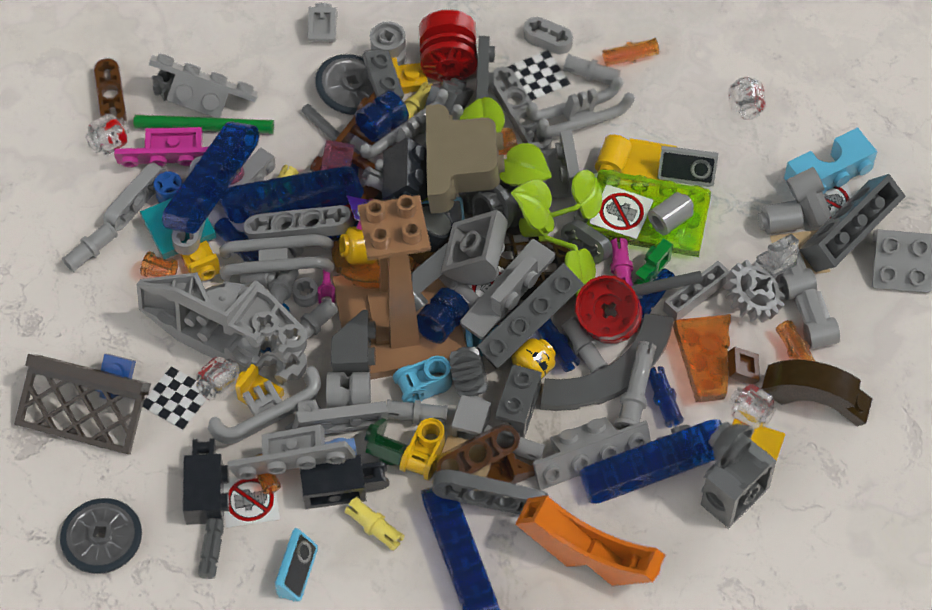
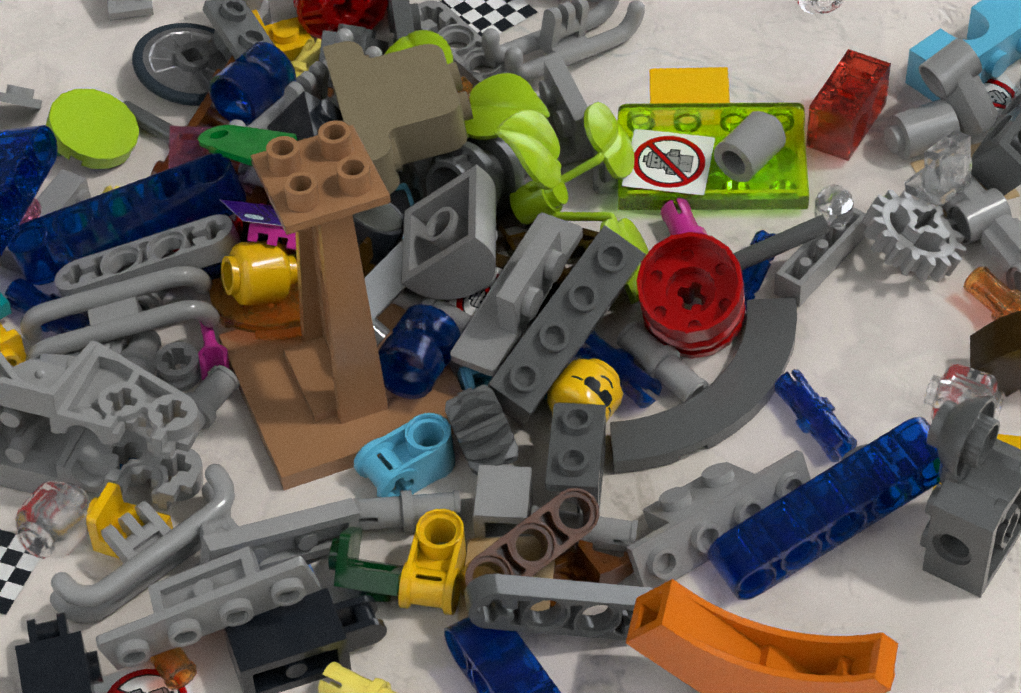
camera: 10 degrees left, 10 degrees down
light grey wheel [326,372,371,408] -> none
dark grey slope [331,310,376,377] -> none
dark grey beam [561,220,612,264] -> none
yellow brick [595,134,632,179] -> none
light grey pin [614,341,657,430] -> none
green plate [634,238,673,285] -> none
slope [658,146,719,186] -> none
clear orange wing [673,314,731,403] -> none
reddish brown tile [727,347,760,385] -> none
none -> lime tile [45,89,139,169]
none -> green piece [198,125,297,167]
none -> clear red brick [806,49,891,161]
none -> clear hinge [814,184,854,227]

